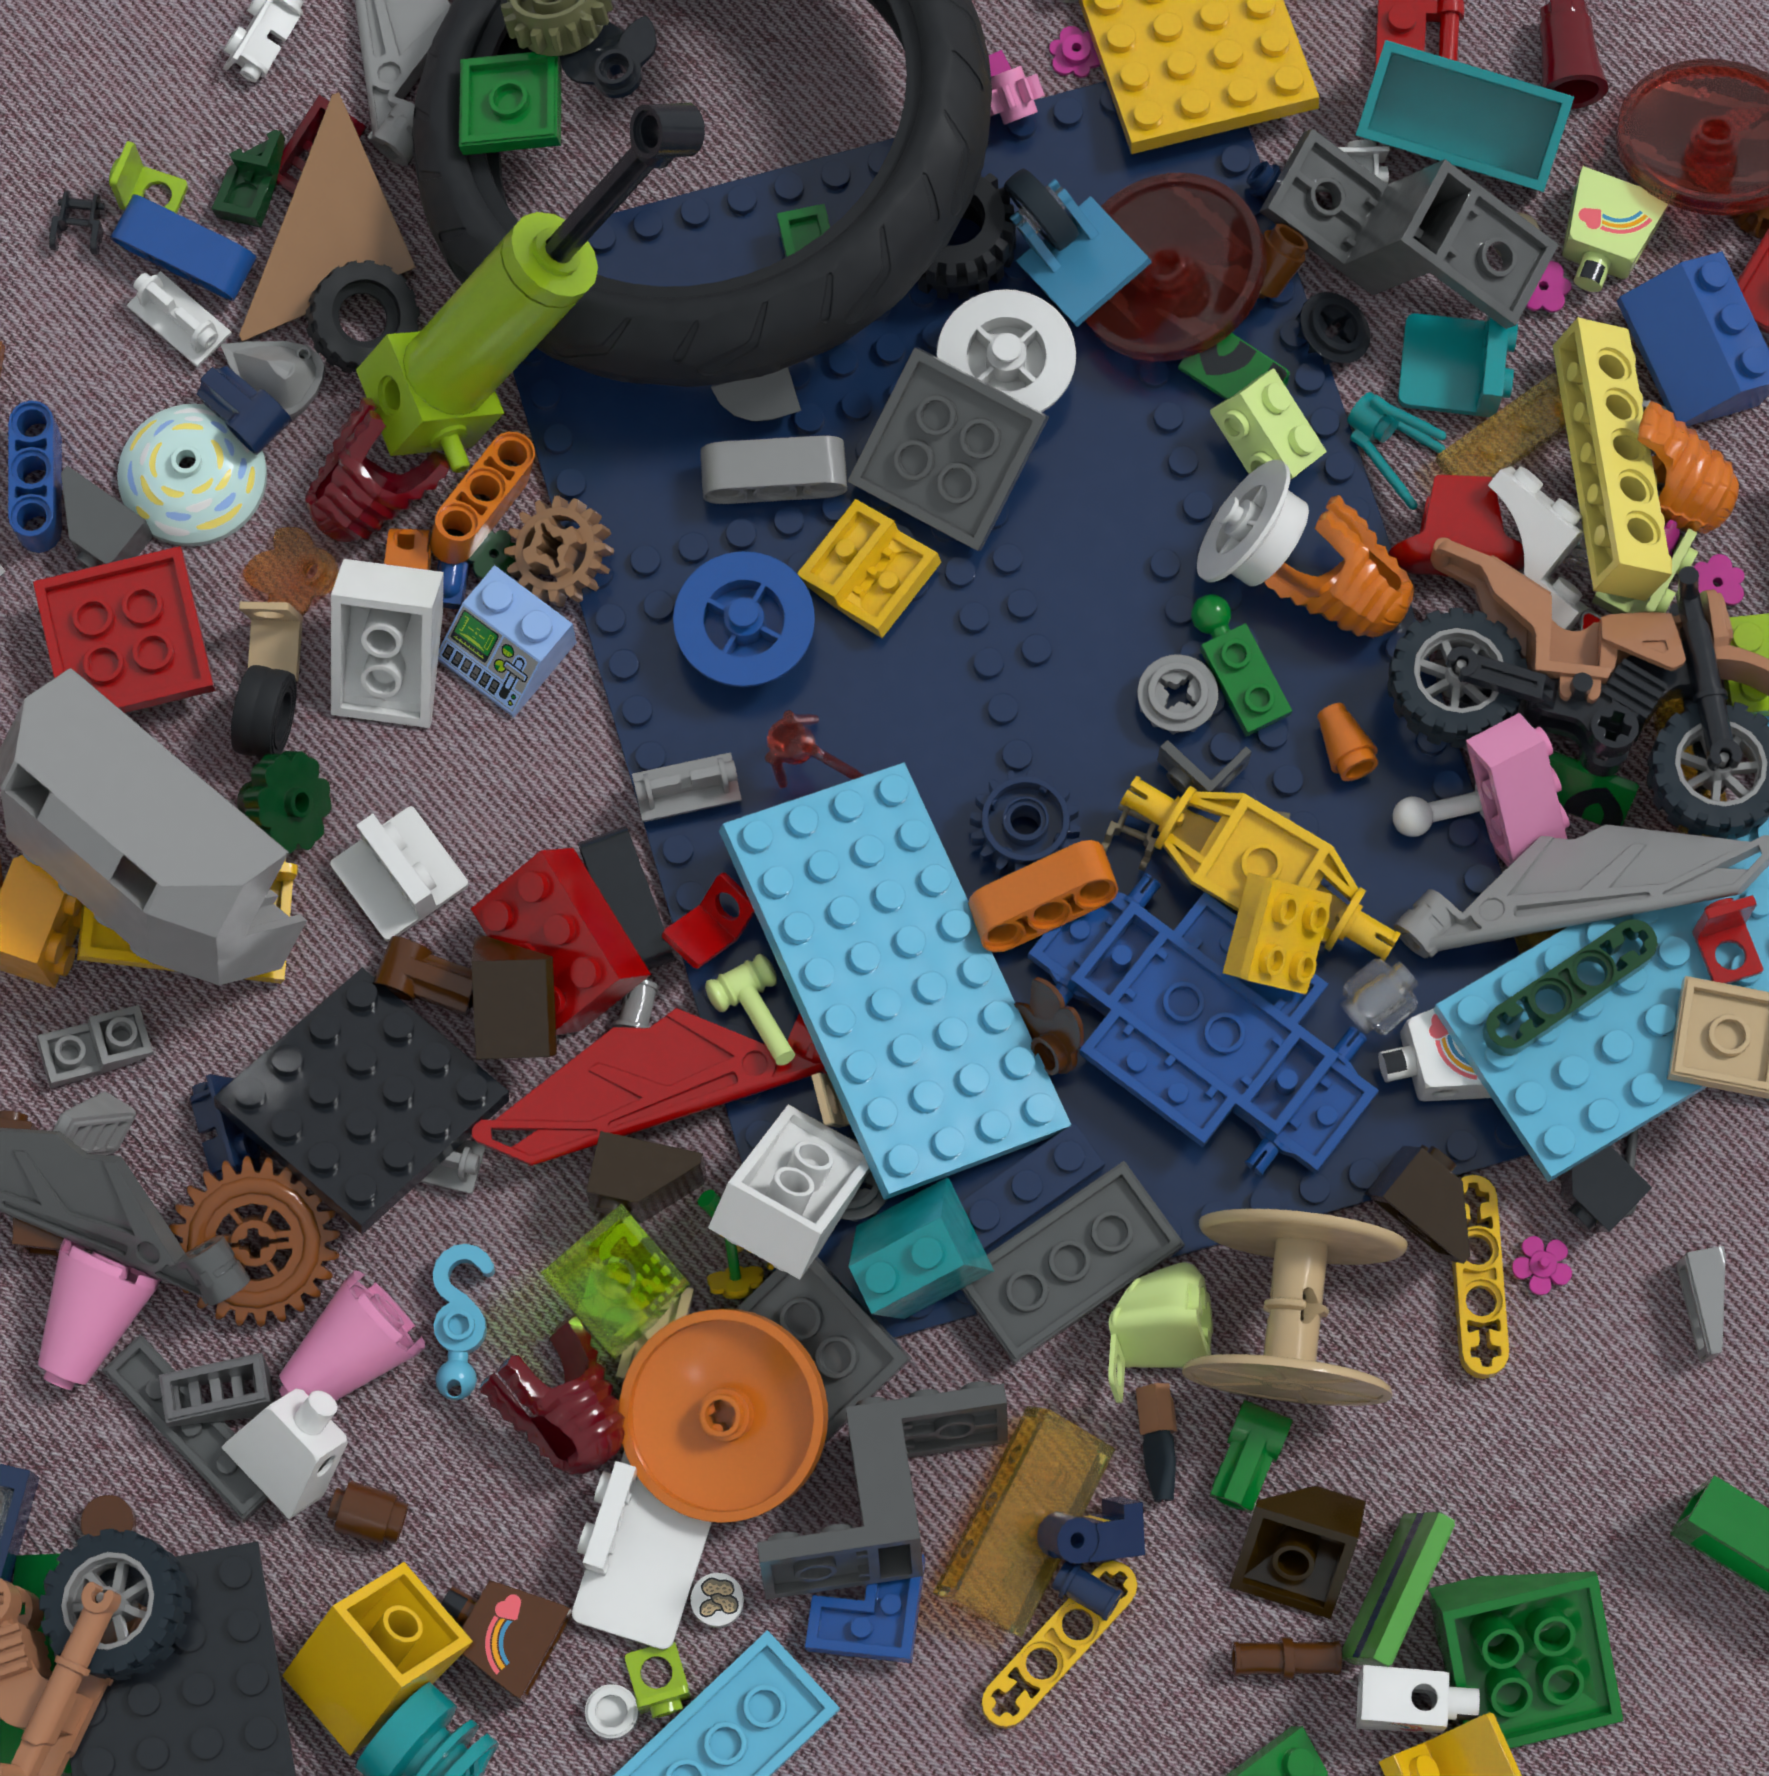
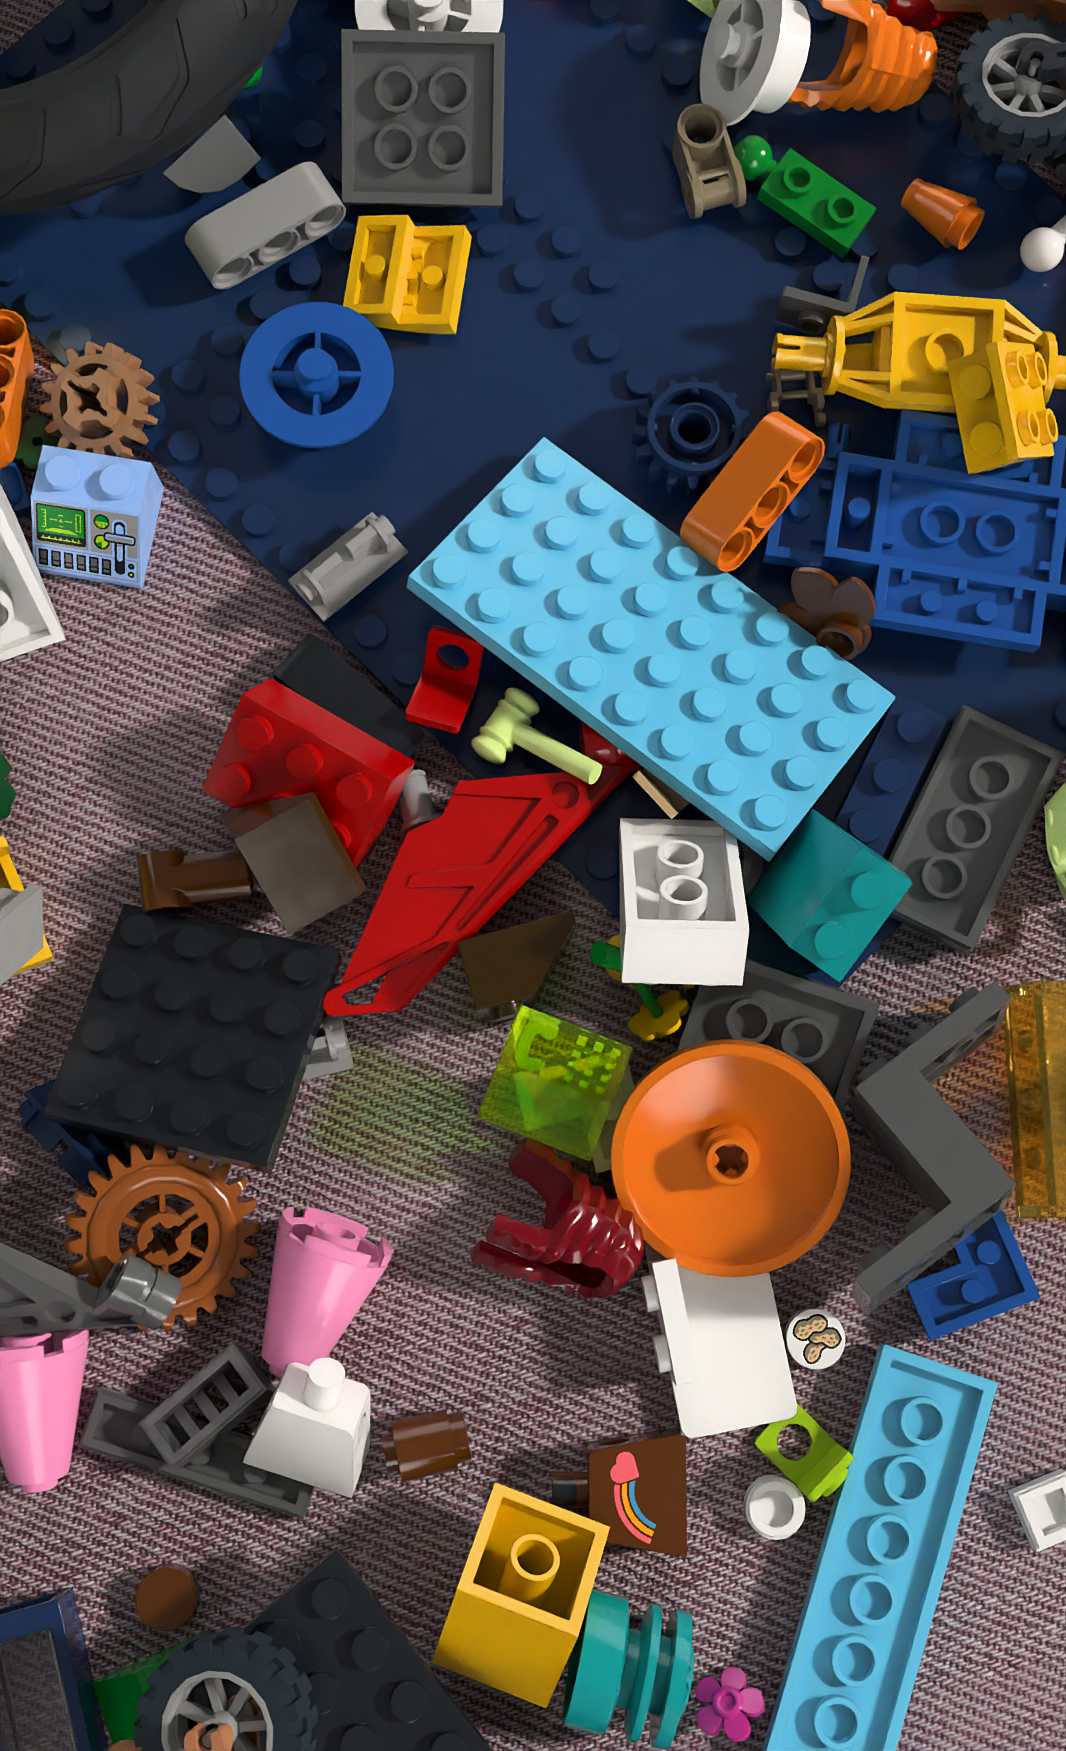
camera: 30 degrees left, 5 degrees up
white bracket [330,806,469,942] -> none
medium azure piece [433,1244,495,1400] -> none
clear red plant [765,710,865,789] -> none
light grey gear [1137,655,1218,735] -> none
none -> dark tan piece [672,103,746,219]

